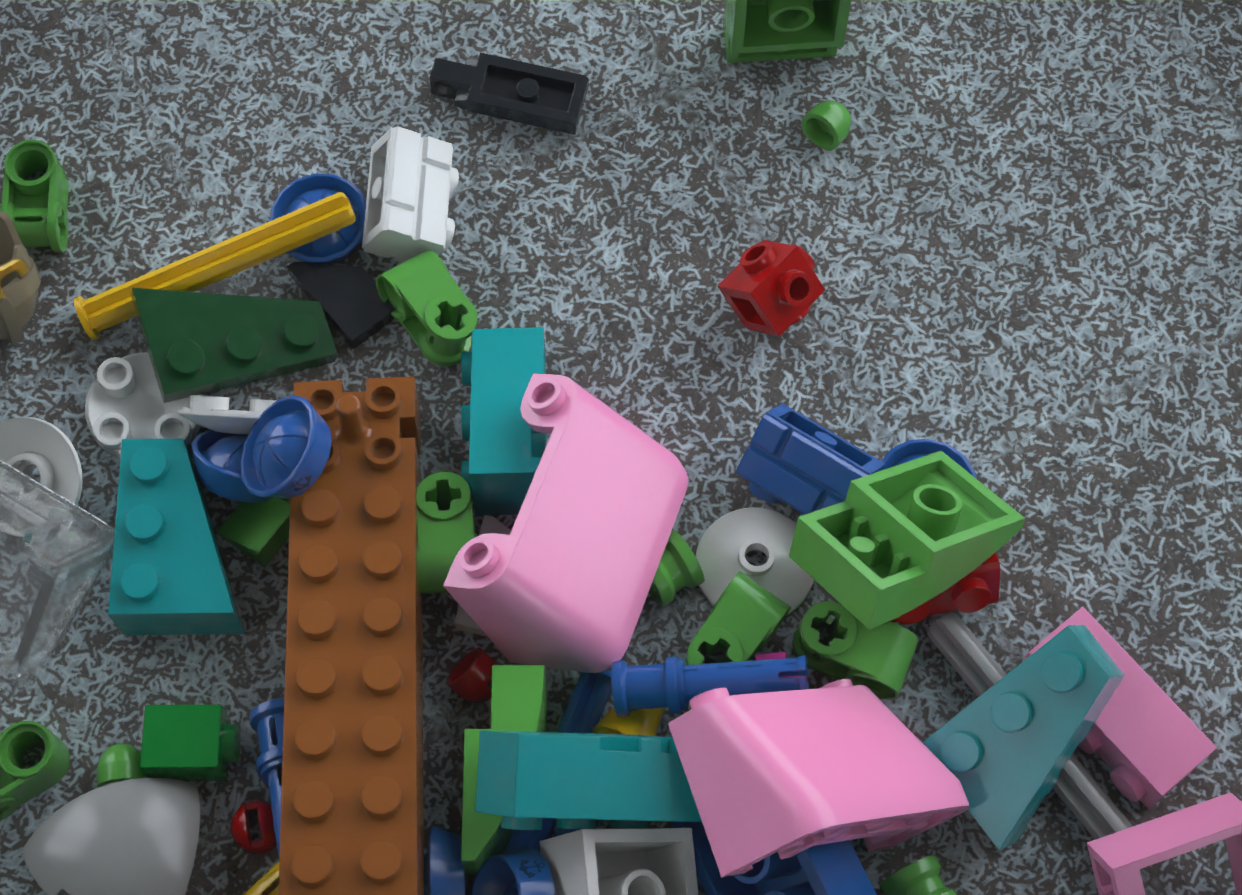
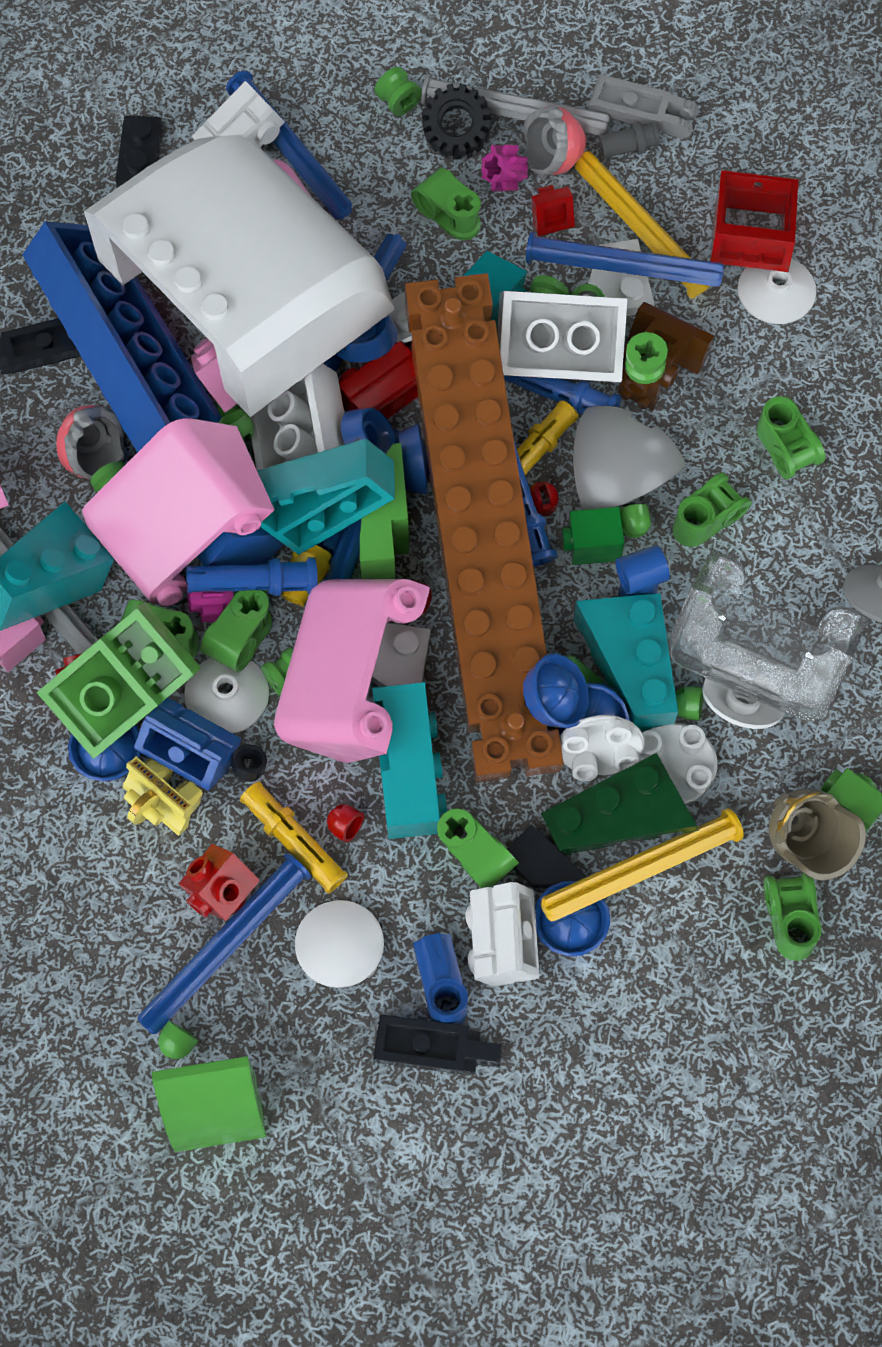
camera: 175 degrees right, 0 degrees up
bright green piece [417,471,478,594] -> none
none -> light yellow hips [123,756,203,836]
none -> blue axle [137,853,312,1035]
none -> black hinge [231,744,267,782]
none -> yellow pin [240,781,348,894]
none -> white dish [295,900,384,988]
none -> red hinge [326,804,365,843]
none -> blue piece [413,933,468,1025]
none -> blue piece [615,545,670,597]
none -> bright green hinge [675,686,704,721]

